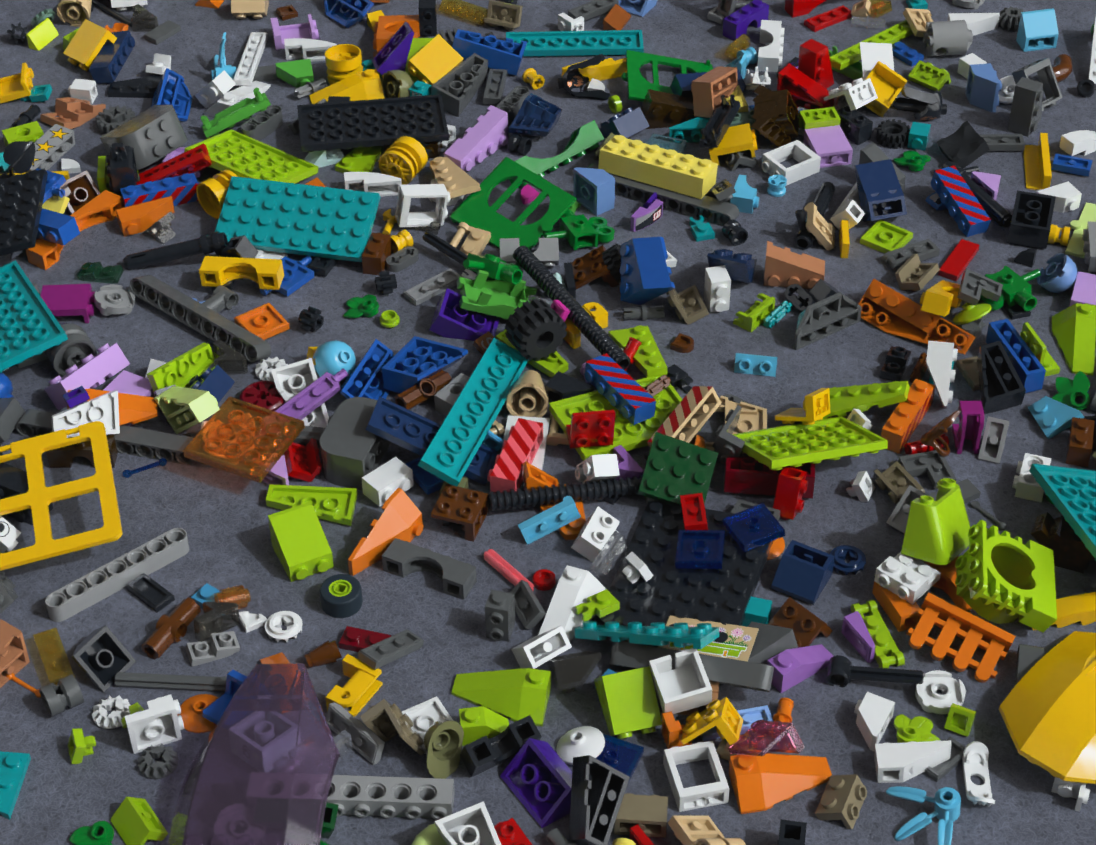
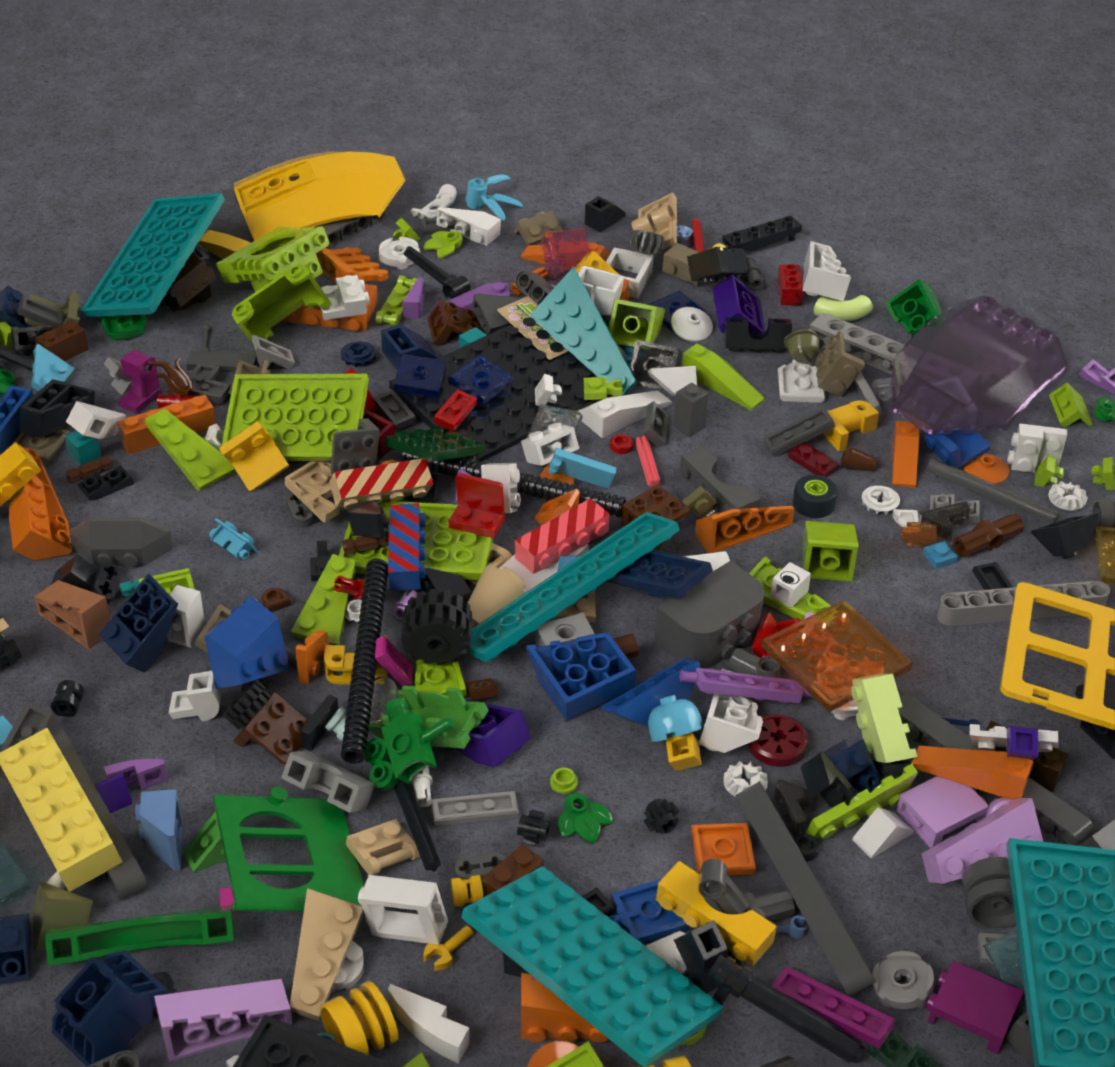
camera: 150 degrees left, 0 degrees up
lime slope [459,706,509,746] -> none
green piece [544,209,615,250] -> none
teal plate [689,215,715,242] -> none
white slope [854,692,895,751] -> none
white brick [1012,453,1052,502] -> none
none -> orange wing [295,629,331,685]
none -> black slope [346,500,388,538]
none -> dark grey gear [629,230,665,256]
none -> olive plate [683,486,717,518]
none -> dark grey piece [699,859,748,915]
none -> white brick [770,562,811,608]
none -> magenta plate [771,966,895,1048]
none -> black slope [801,751,858,808]

